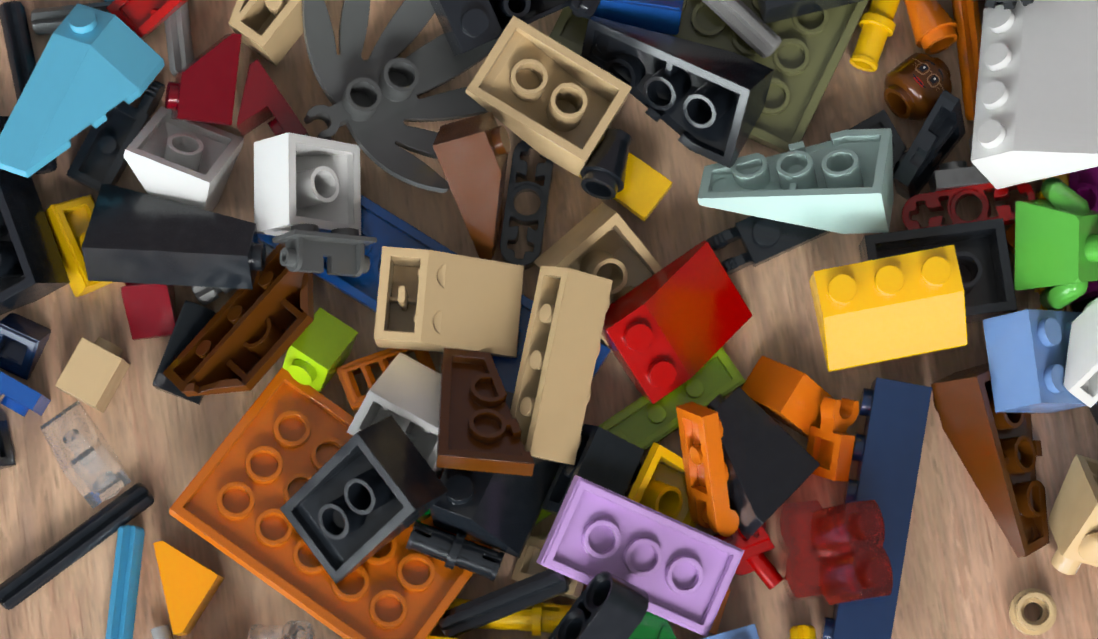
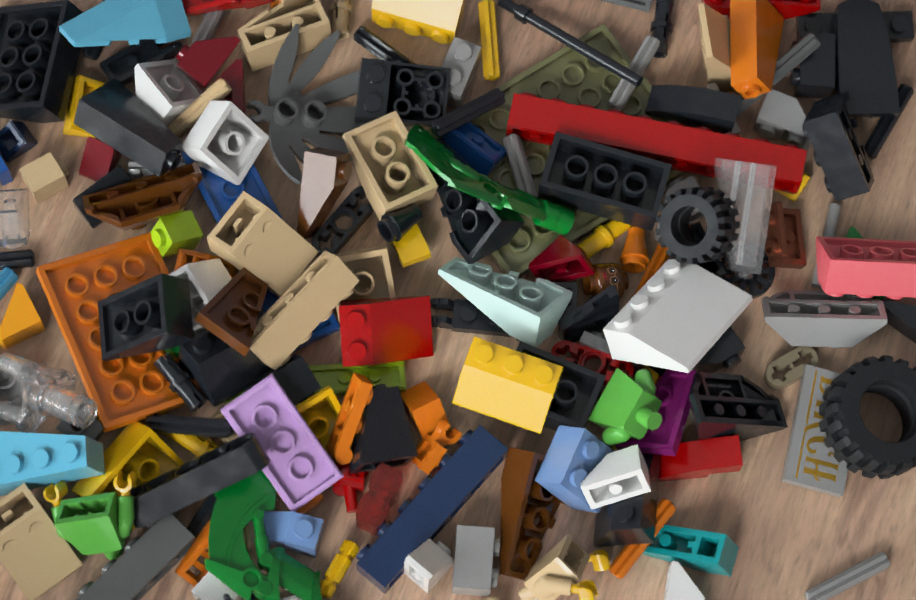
camera: 20 degrees right, 10 degrees down
dark grey hinge [272,224,377,278] -> none
clear red brick [812,500,893,605] -> none
none -> tan axle [167,78,232,138]
none -> white slope [404,538,453,593]
none -> green piece [405,124,575,235]
none -> light grey brick [452,525,500,596]
none -> dark red slope [528,235,596,282]

